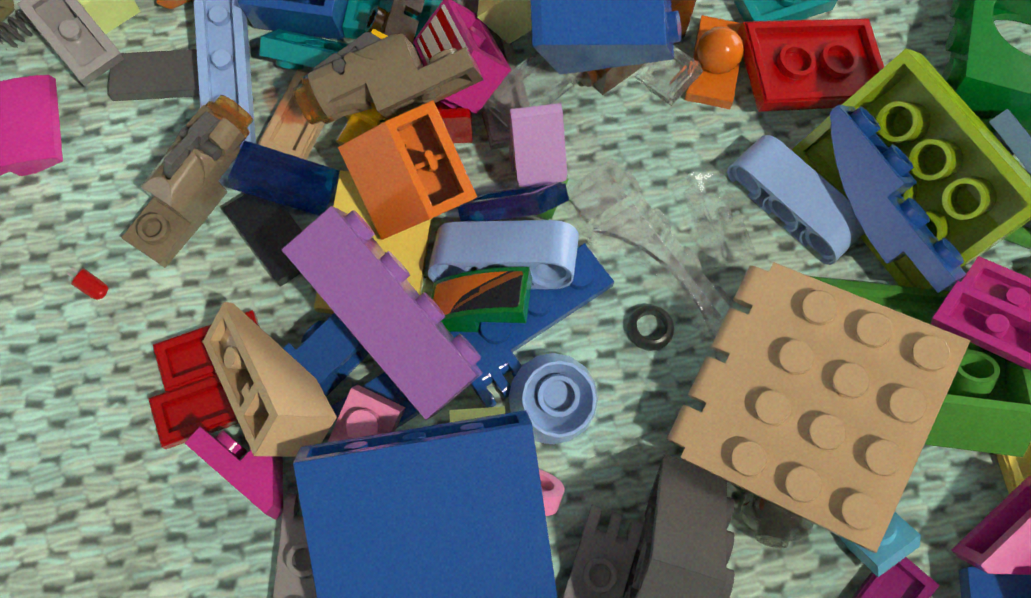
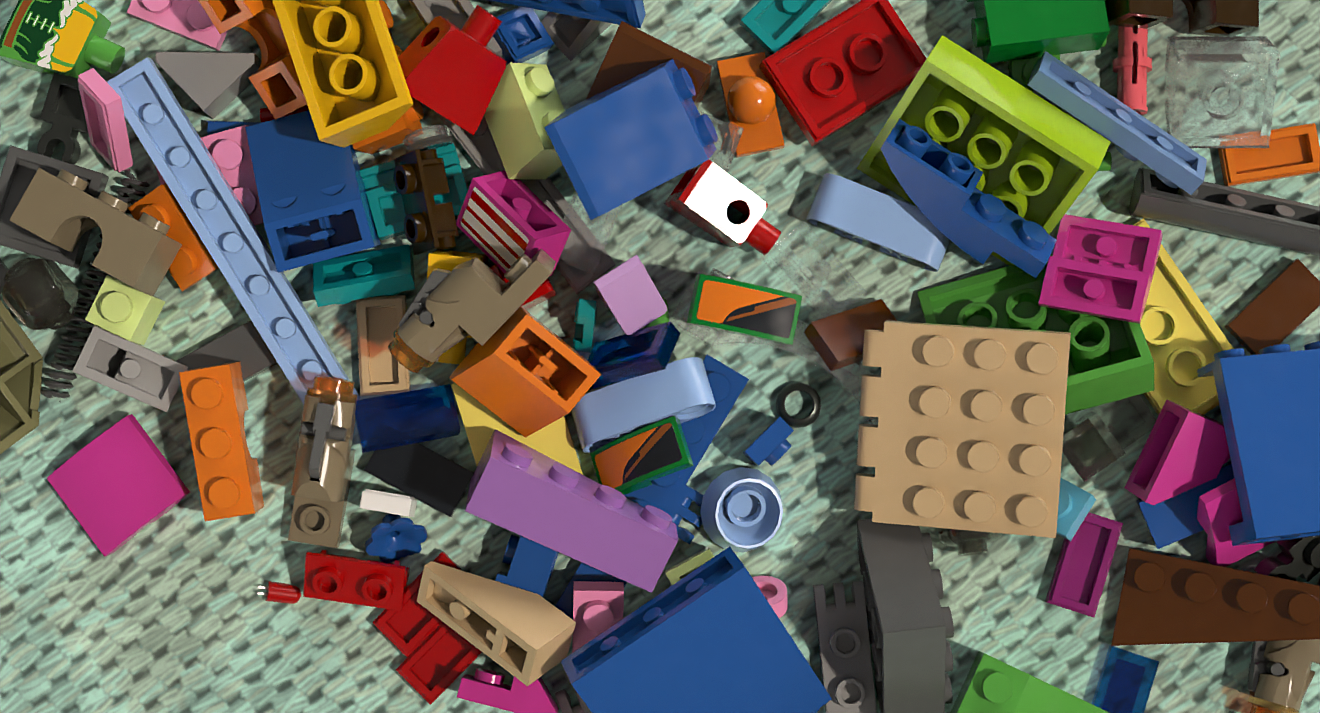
camera: 25 degrees left, 15 degrees up
none -> orange arch [179,361,264,522]
none -> red hinge [303,550,410,611]
none -> white tile [359,489,417,517]
none -> blue plant [365,514,427,563]
none -> teal tile [573,299,598,353]
none -> torso [664,160,781,255]
none -> slope [687,274,802,345]
none -> blue plate [743,417,794,466]
none -> reddish brown tile [804,299,897,371]
none -> clear smoke slope [1062,395,1156,482]

